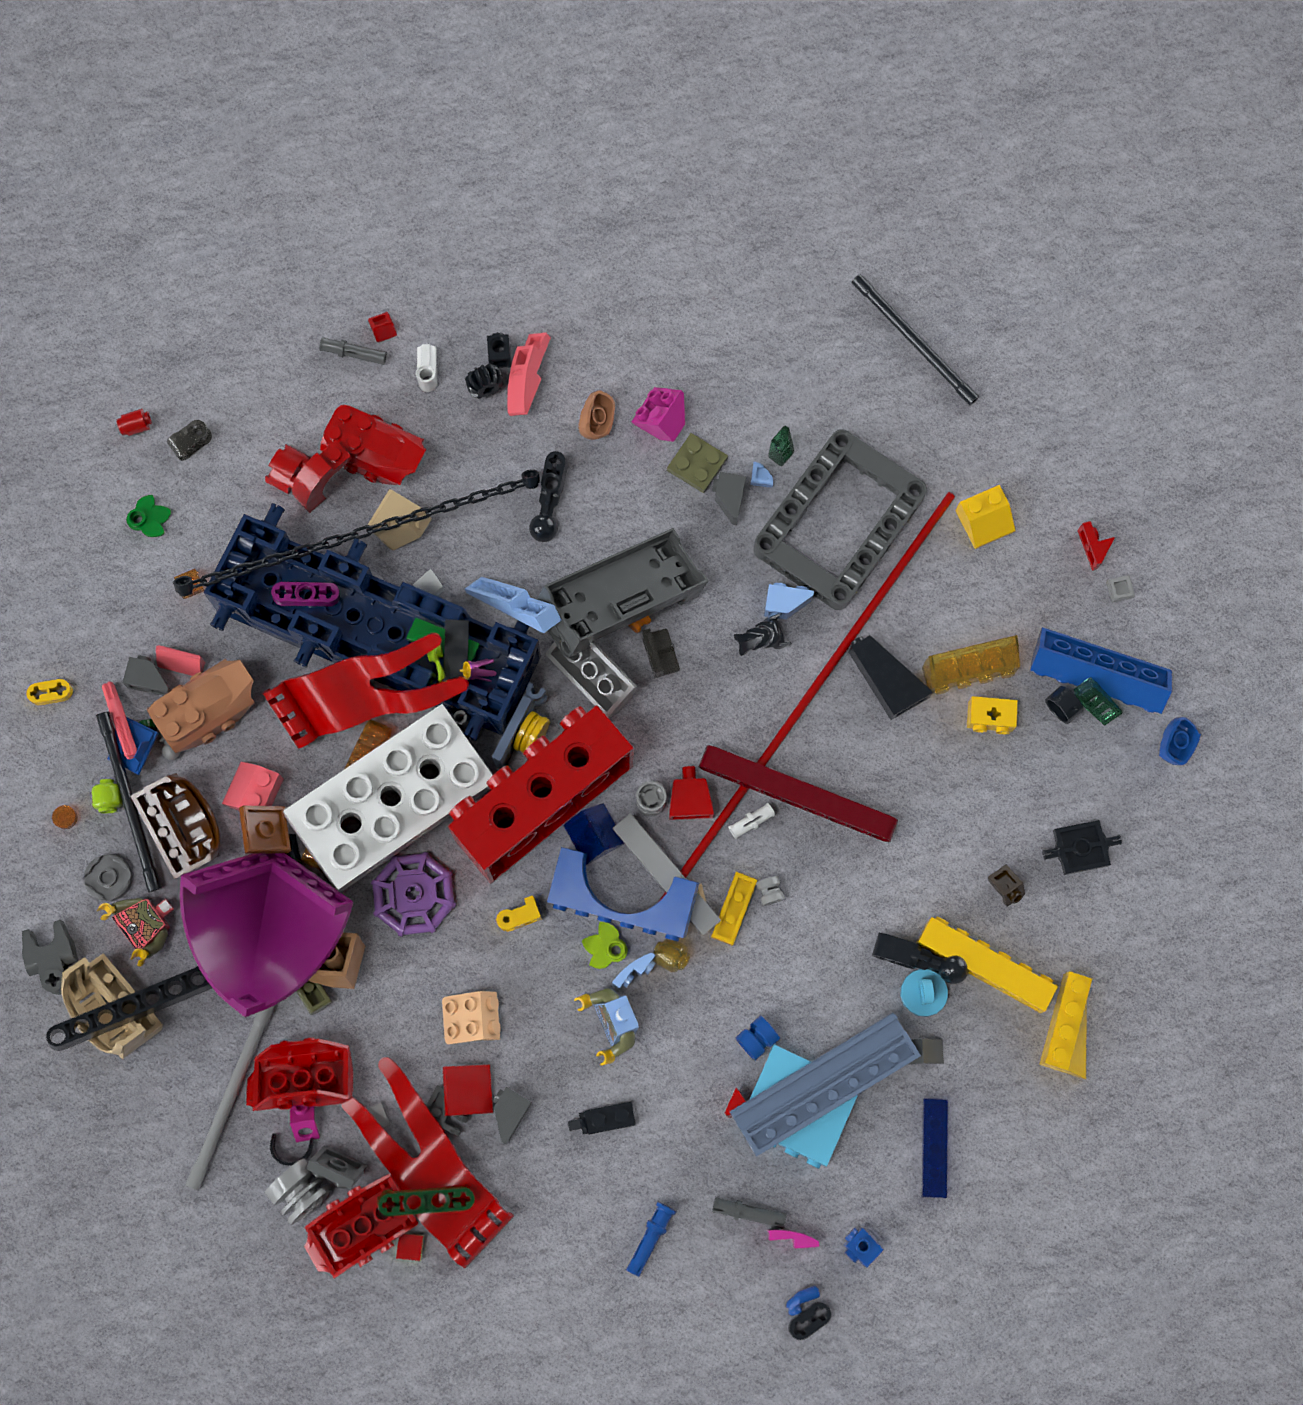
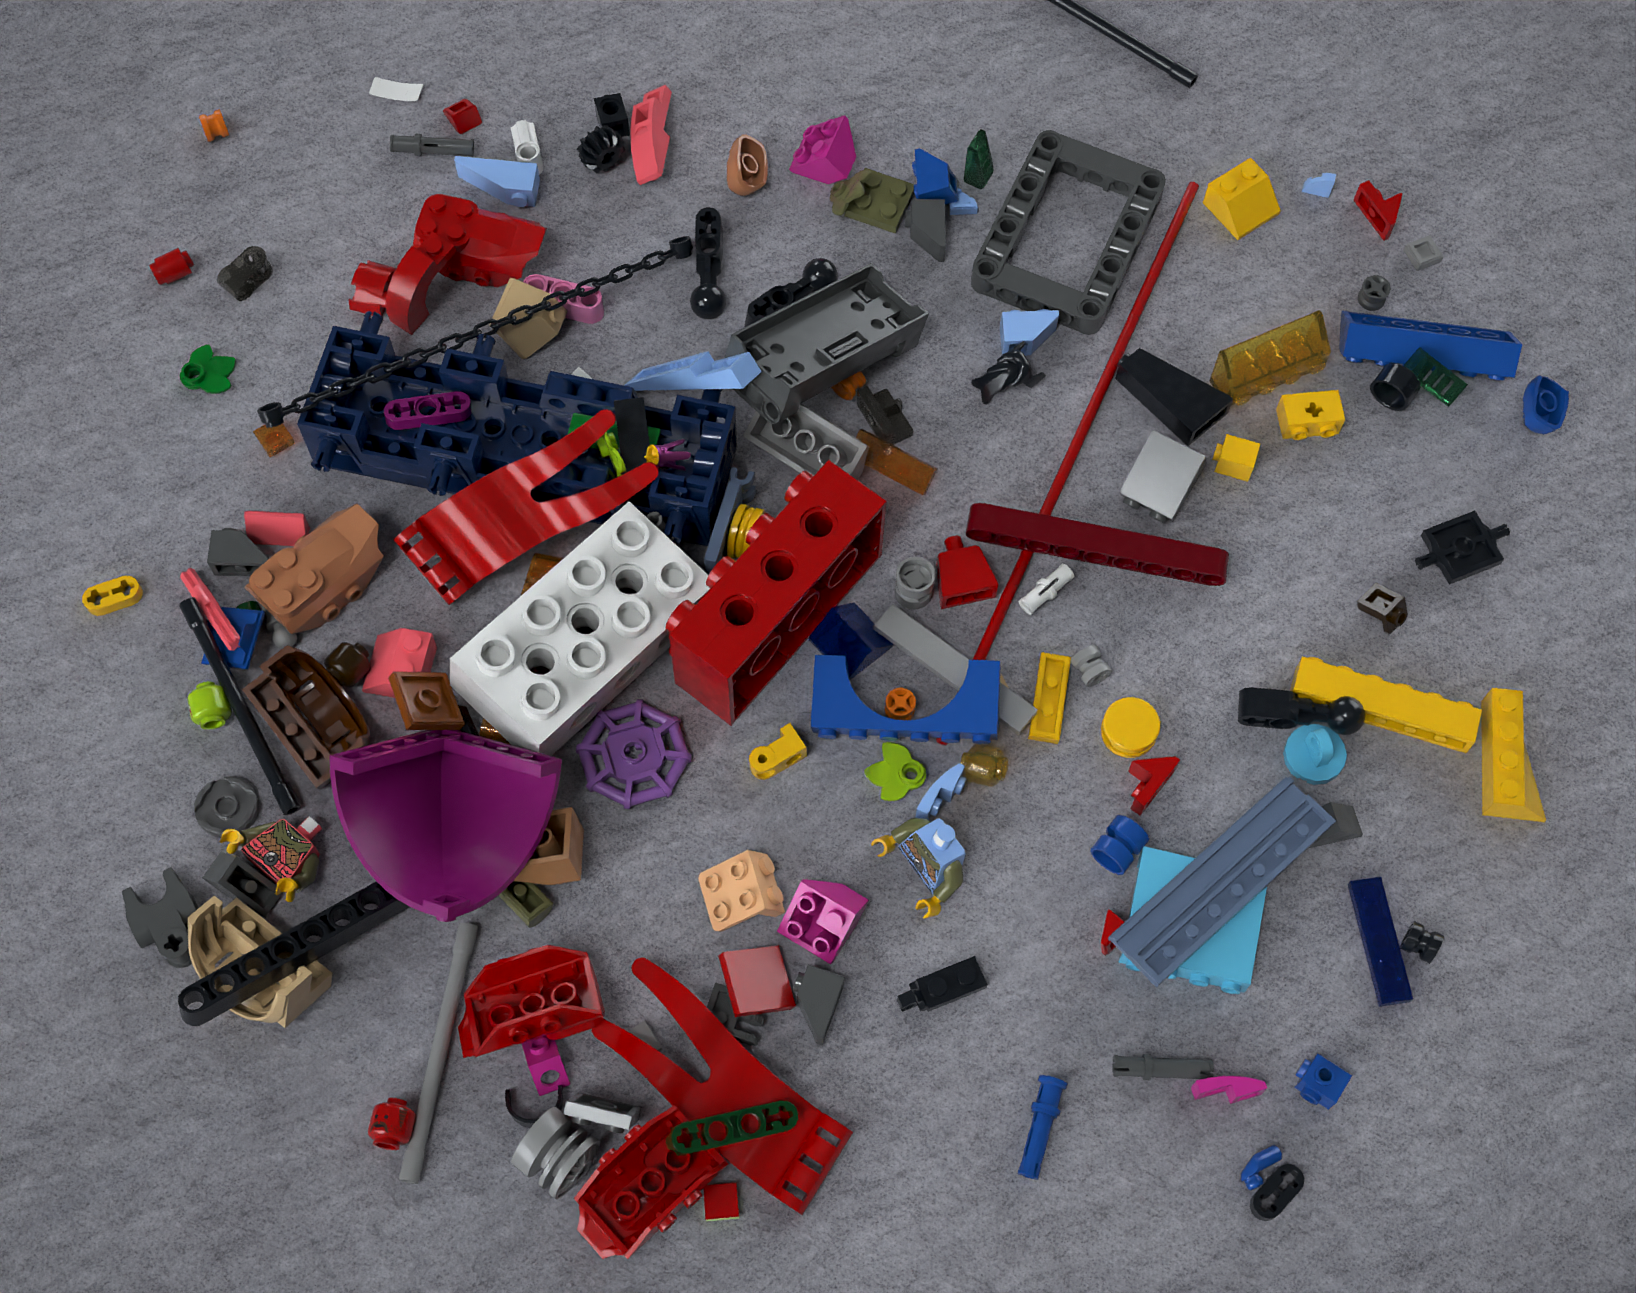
camera: 10 degrees left, 10 degrees down
clear orange tile [52,805,78,829] -> none
none -> orange wheel [199,109,230,142]
none -> dark grey slope [202,852,283,918]
none -> dark brown head [324,642,370,687]
none -> red head [368,1098,416,1150]
none -> white sticker [369,77,423,101]
none -> light blue slope [454,156,540,207]
none -> bright pink beam [523,274,604,324]
none -> black beam [744,258,838,327]
none -> dark pink slope [777,879,869,964]
none -> olive plate [830,170,873,216]
none -> clear orange tile [856,429,937,495]
none -> orange wheel [884,687,916,720]
none -> blue slope [912,148,958,205]
none -> yellow head [1101,697,1160,758]
none -> slope [1119,430,1207,523]
none -> red slope [1128,756,1180,816]
none -> yellow brick [1212,434,1260,482]
none -> light blue tile [1302,173,1336,198]
none -> dark grey wheel [1357,275,1391,311]
none -> black wheel [1400,921,1444,964]

